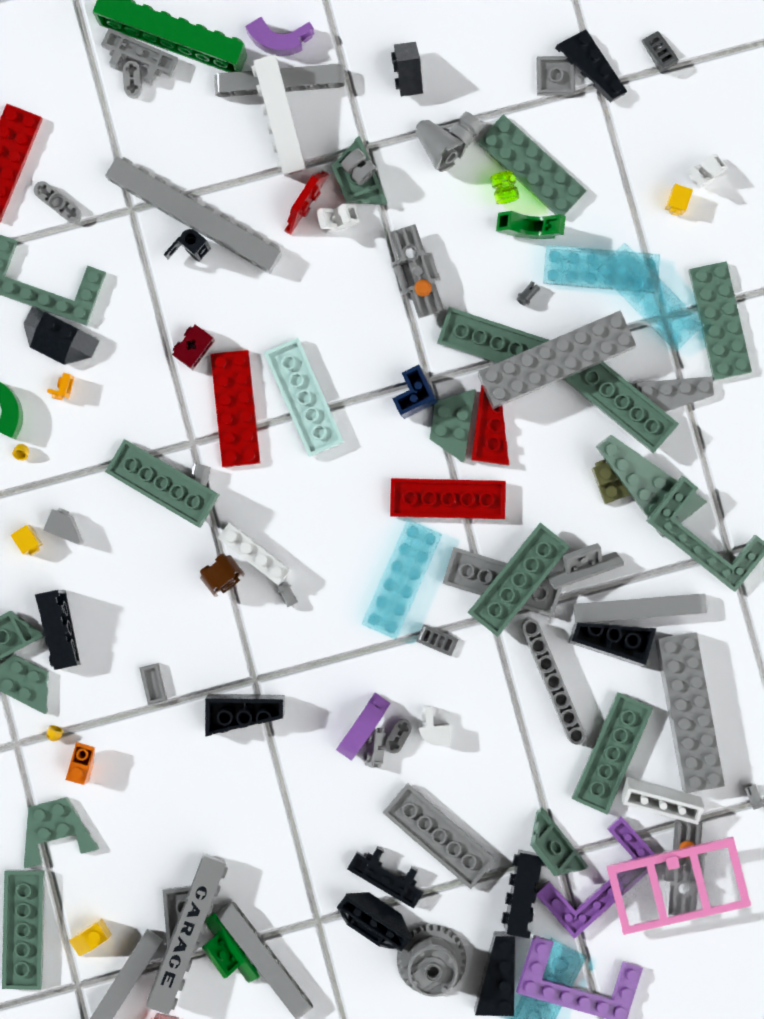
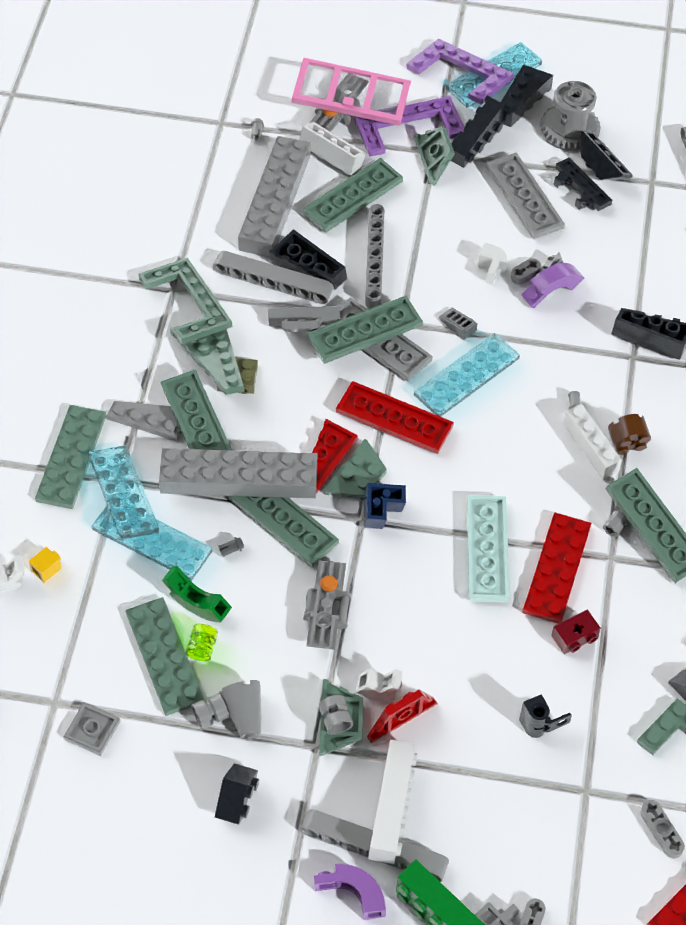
camera: 160 degrees left, 30 degrees down
light grey brick [105,156,282,274] -> none
black wing [555,29,627,103] -> none

